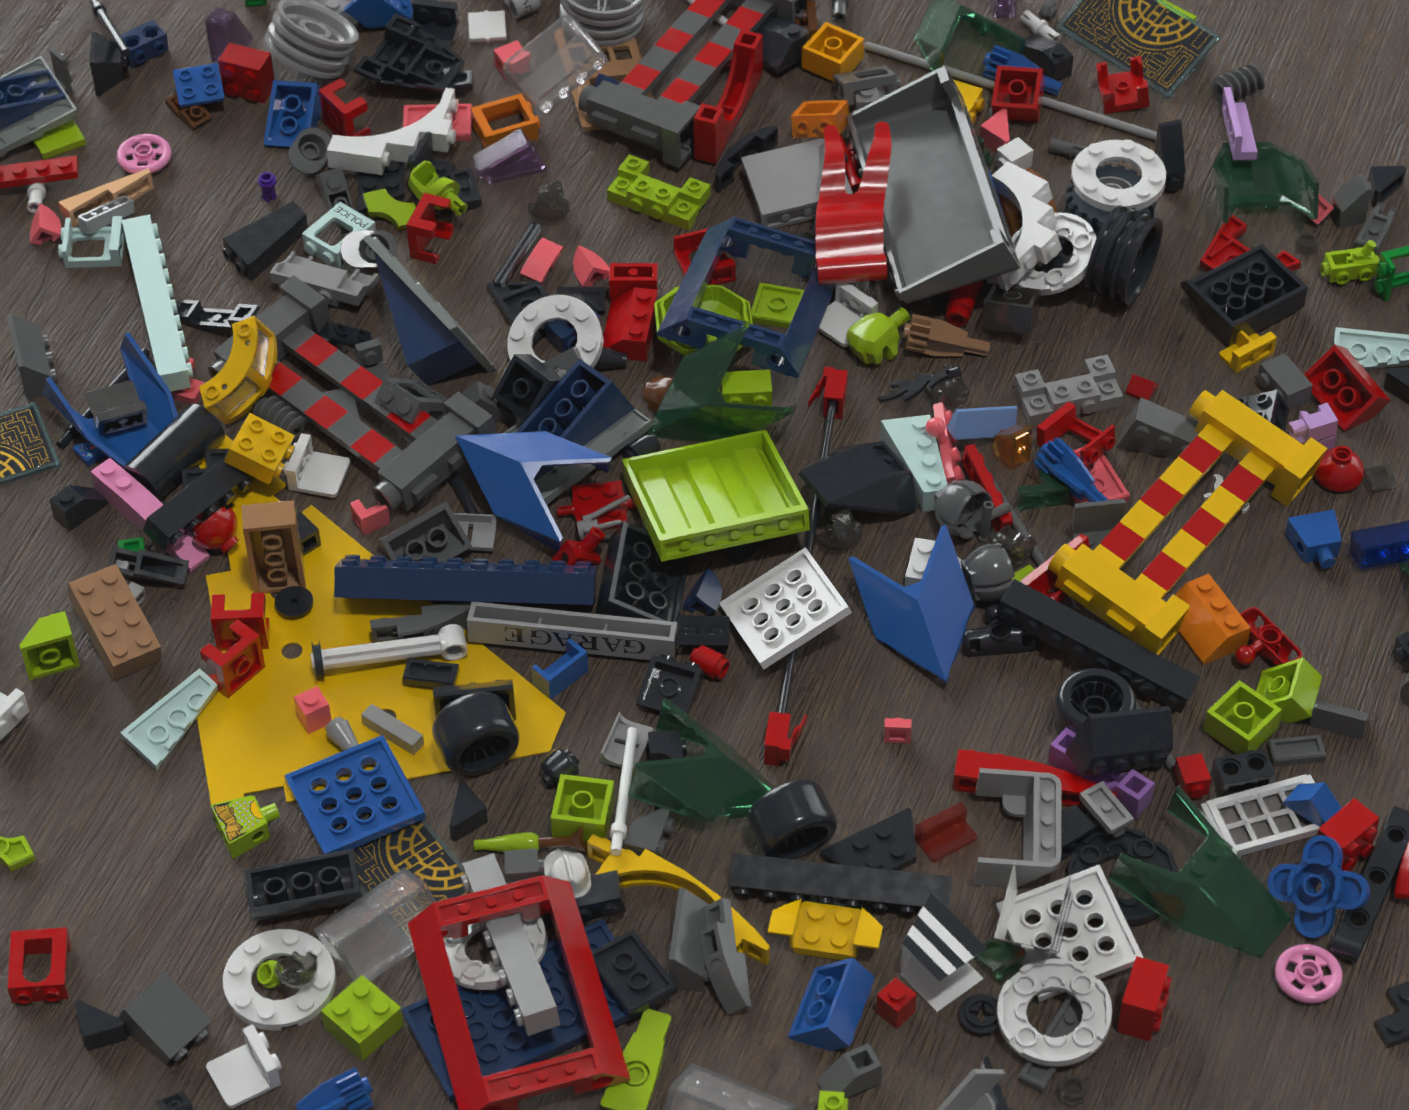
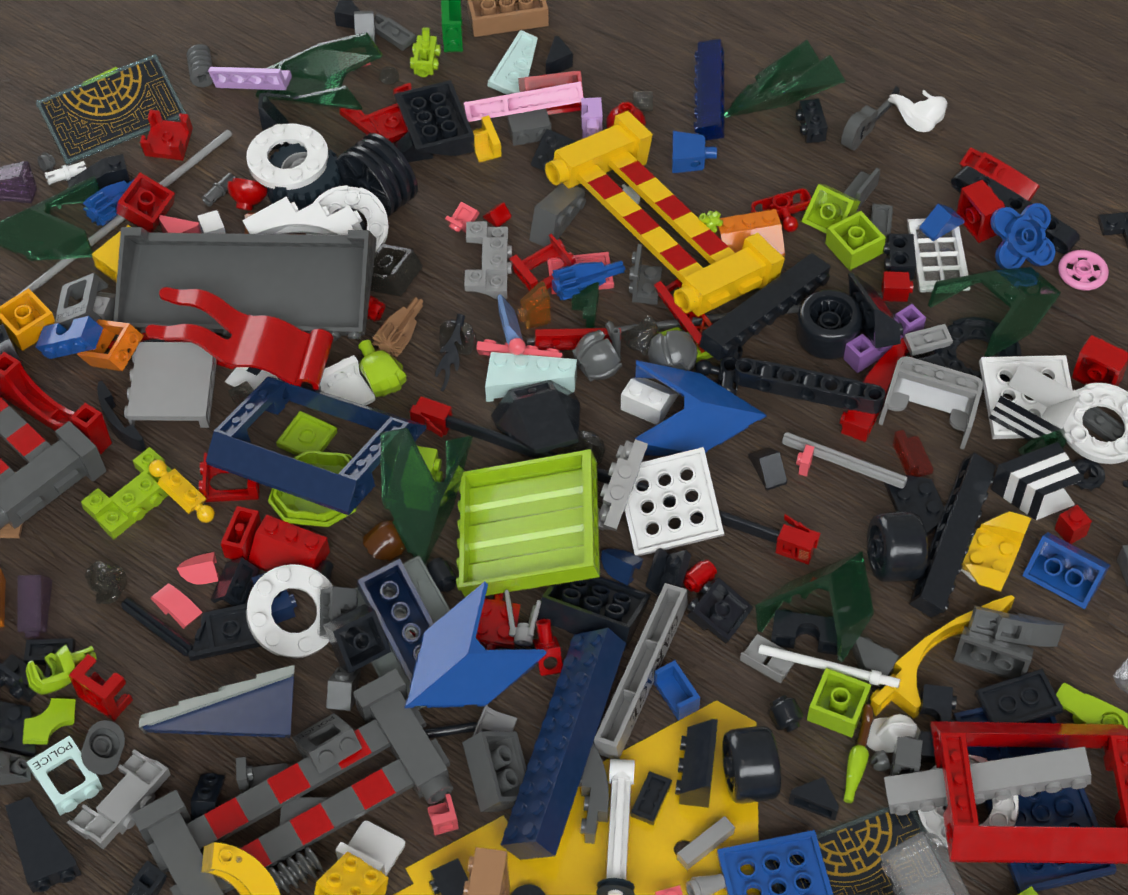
camera: 75 degrees left, 5 degrees up
none -> blue arch [36,316,103,359]
none -> yellow plate [149,460,215,523]
none -> red piece [227,178,268,211]
none -> coral bracket [445,202,480,233]
none -> bright pink slope [464,82,583,122]
none -> light grey bracket [598,439,648,531]
none -> lime plant [699,211,723,233]
none -> black beam [734,358,885,414]
none -> black slope [748,447,787,491]
none -> light grey axle [782,432,907,488]

